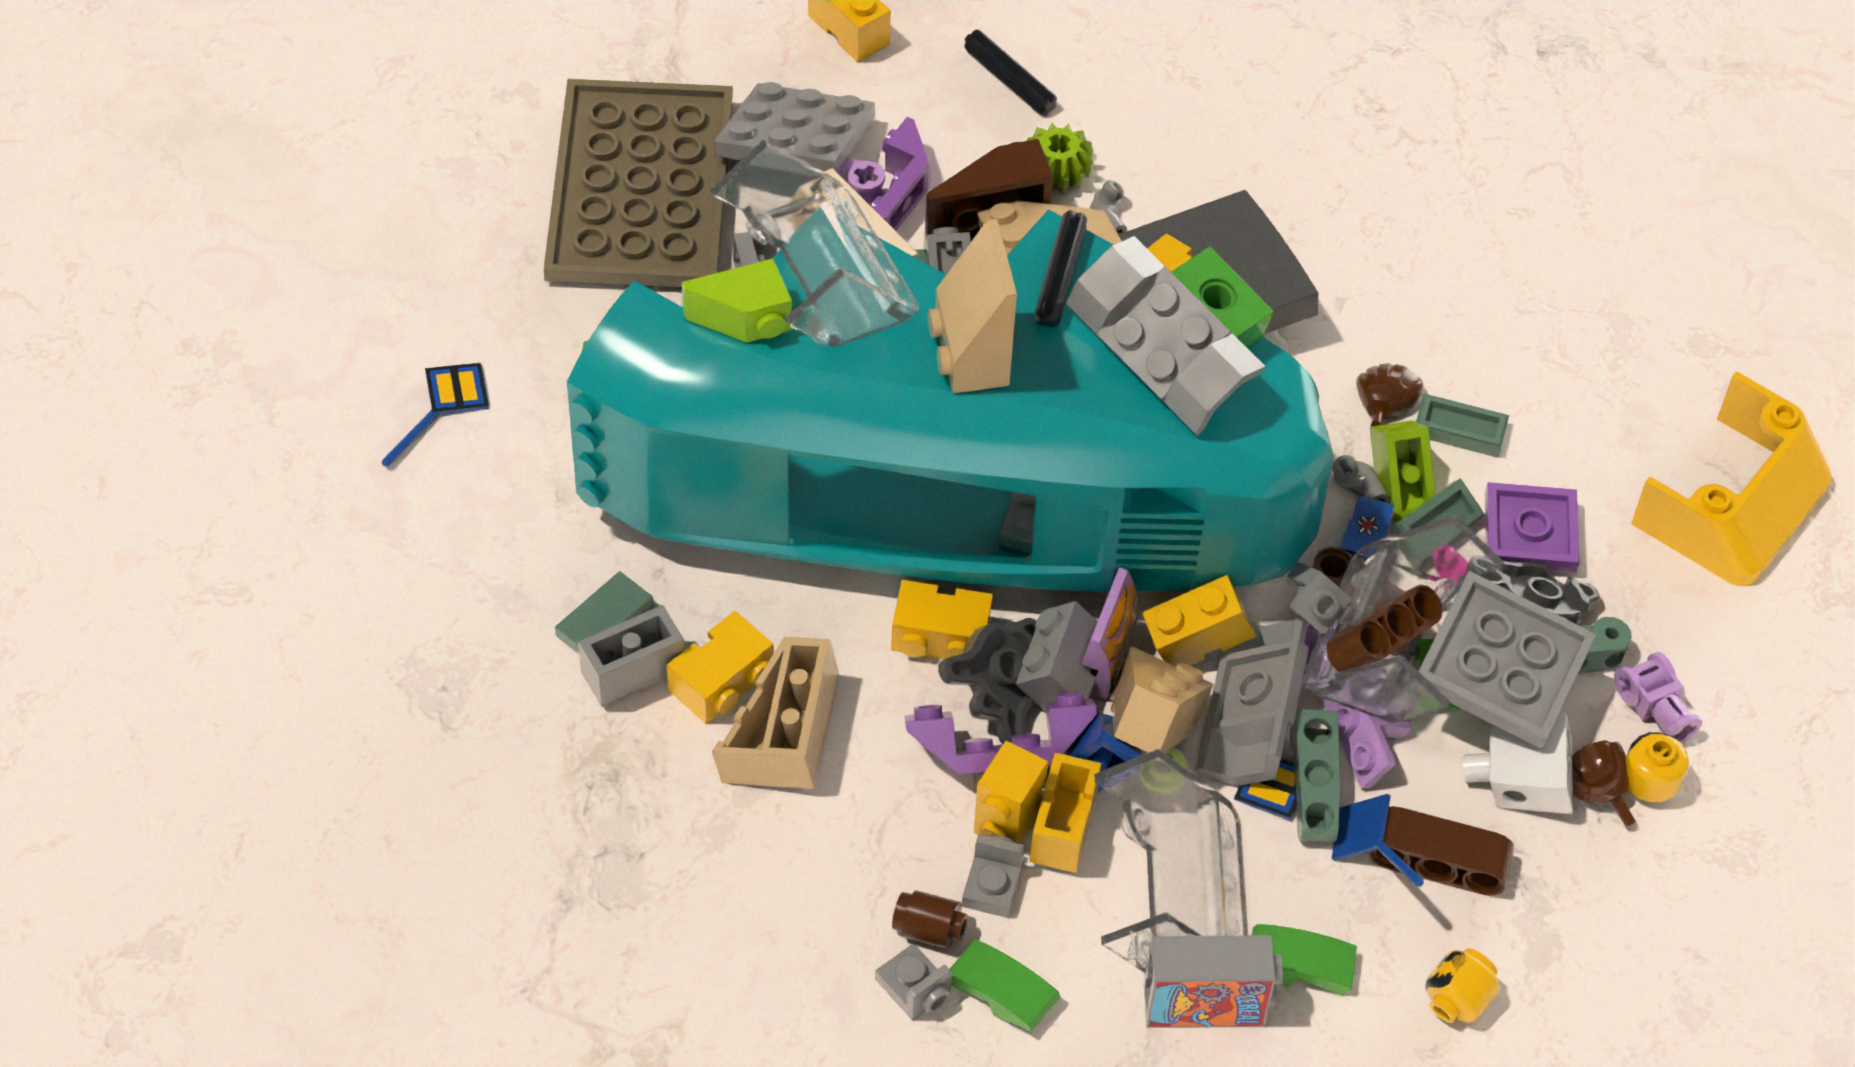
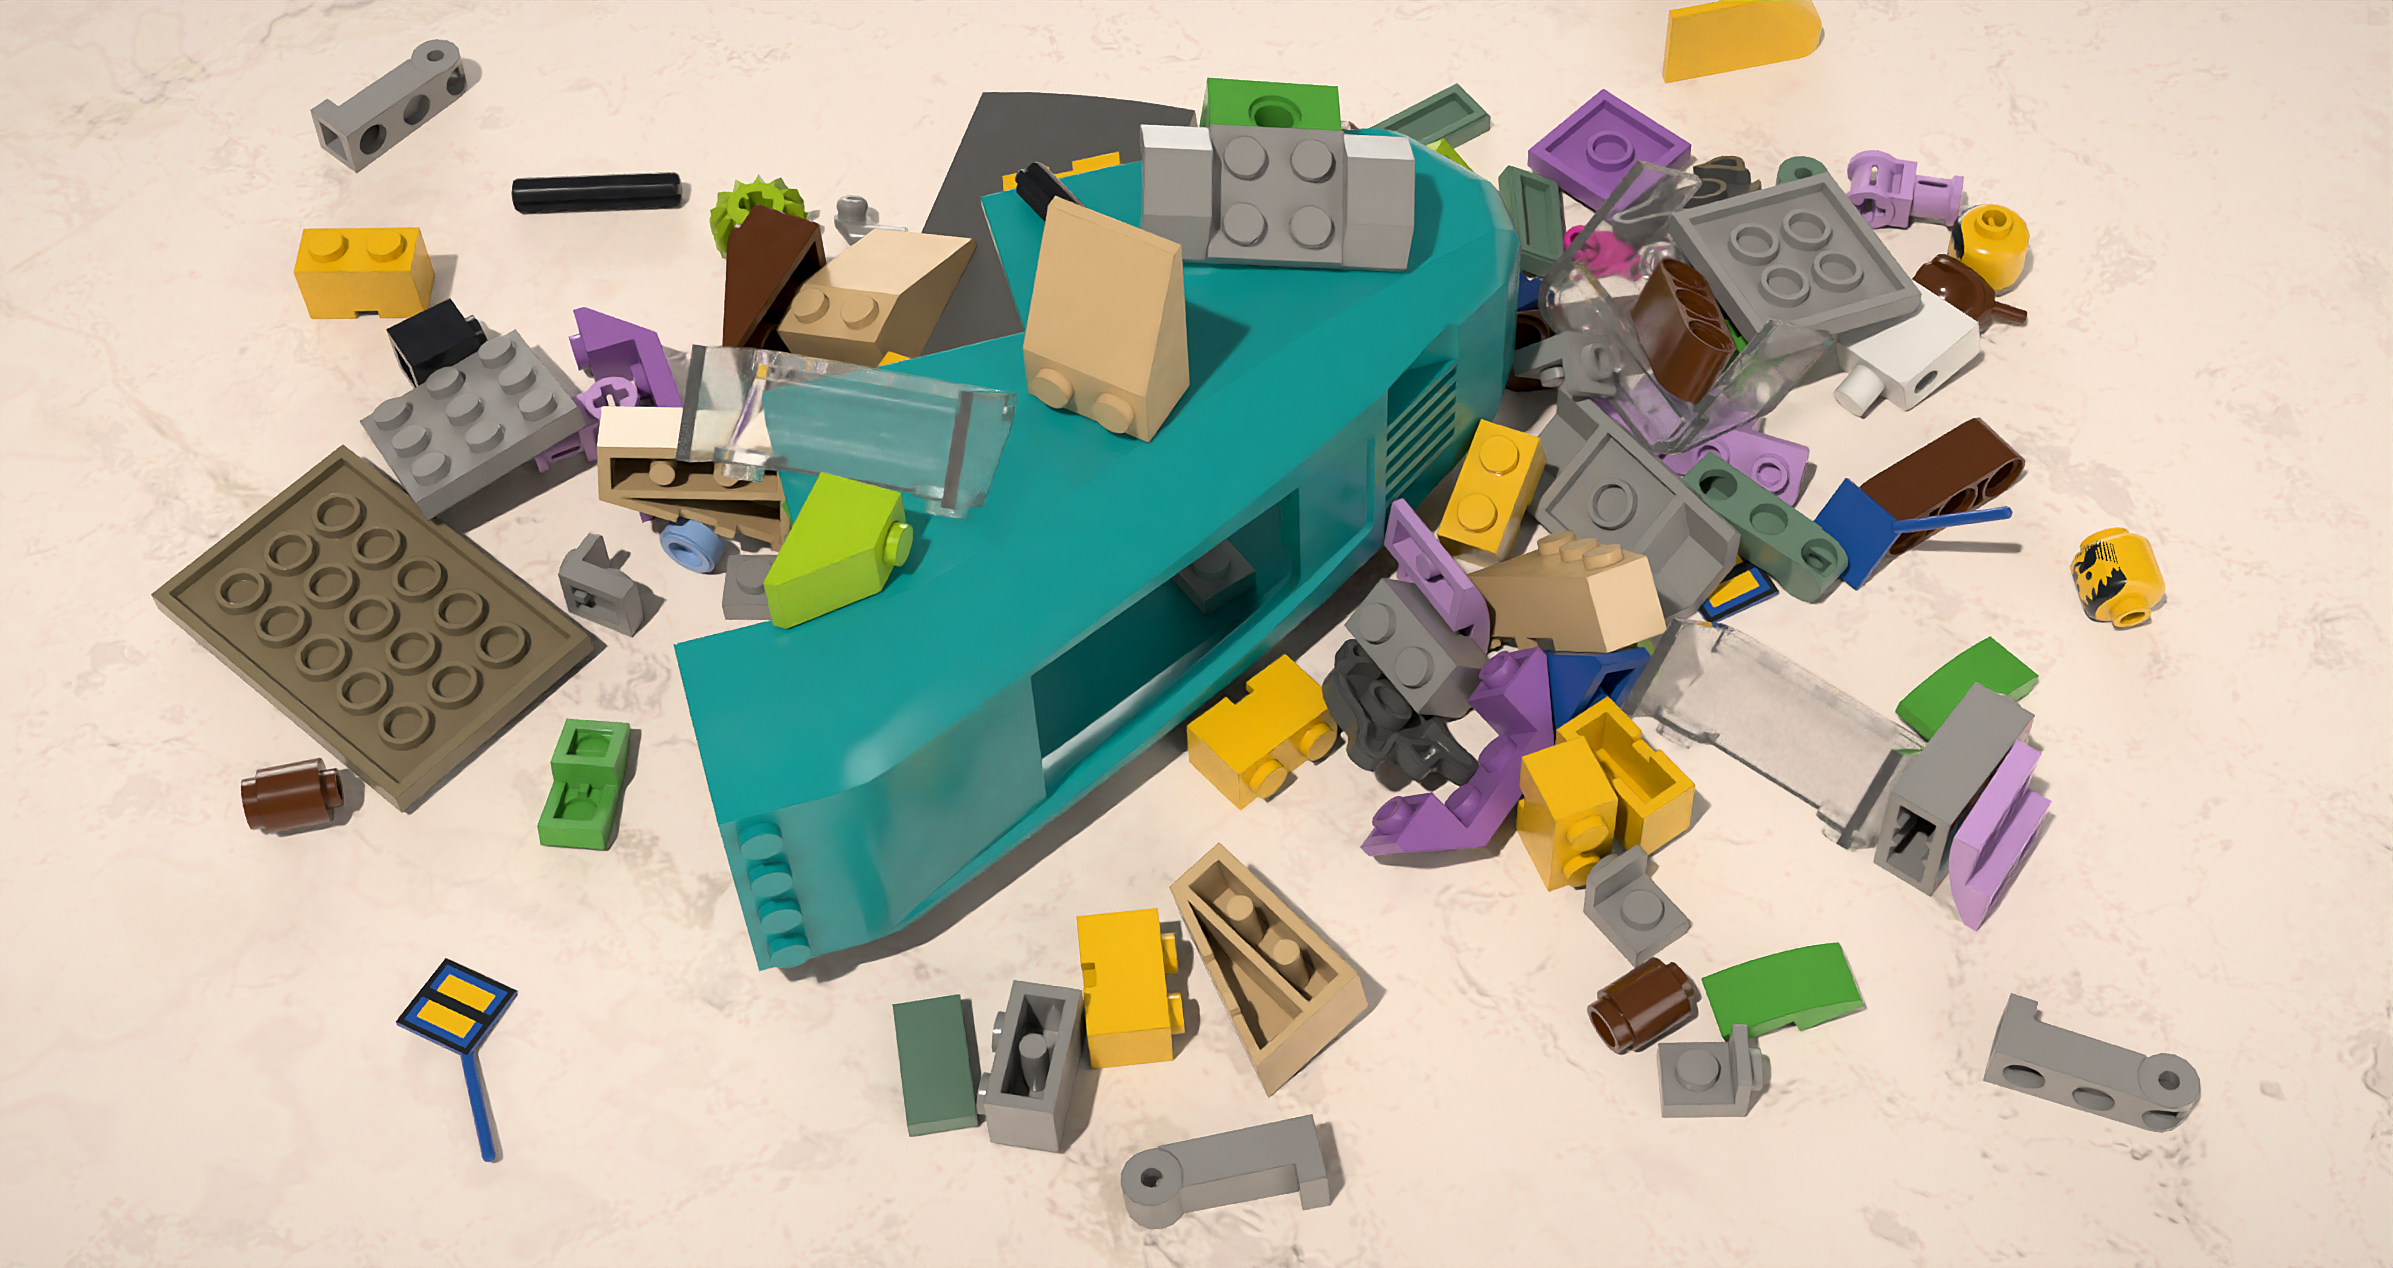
camera: 45 degrees left, 0 degrees up
none -> reddish brown brick [241,758,344,834]
none -> black brick [386,298,488,388]
none -> light grey leg [1121,1114,1330,1229]
none -> lavender slope [1949,740,2052,932]

